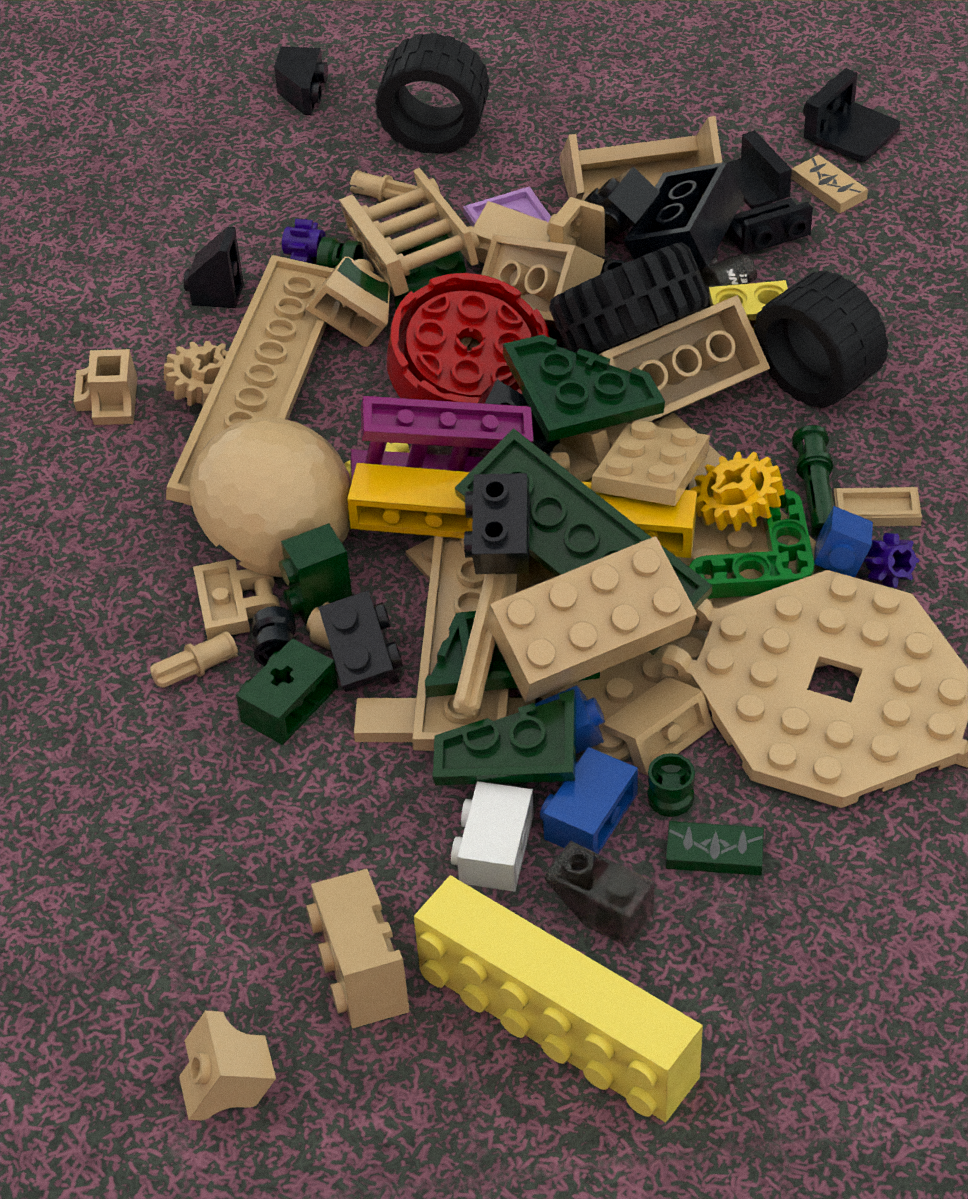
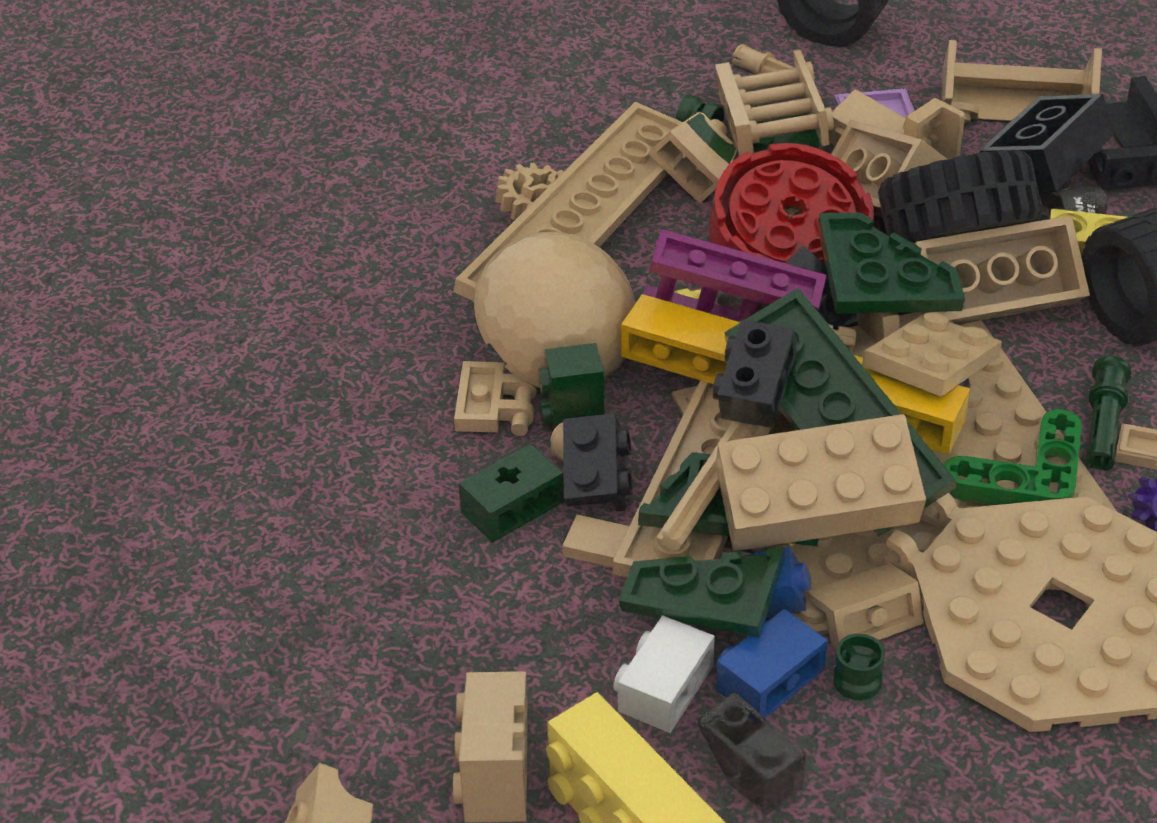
camera: 15 degrees right, 5 degrees down
tan brick [73,349,138,425] -> none
tan axle [150,631,238,688] -> none
black slope [184,227,244,308] -> none
black wheel [252,606,296,666] -> none
dark purple gear [282,218,326,264] -> none
black brick [584,167,660,243] -> none
dark green tile [666,821,764,876] -> none
yellow gear [691,452,785,531] -> none
blue brick [814,506,873,577] -> none

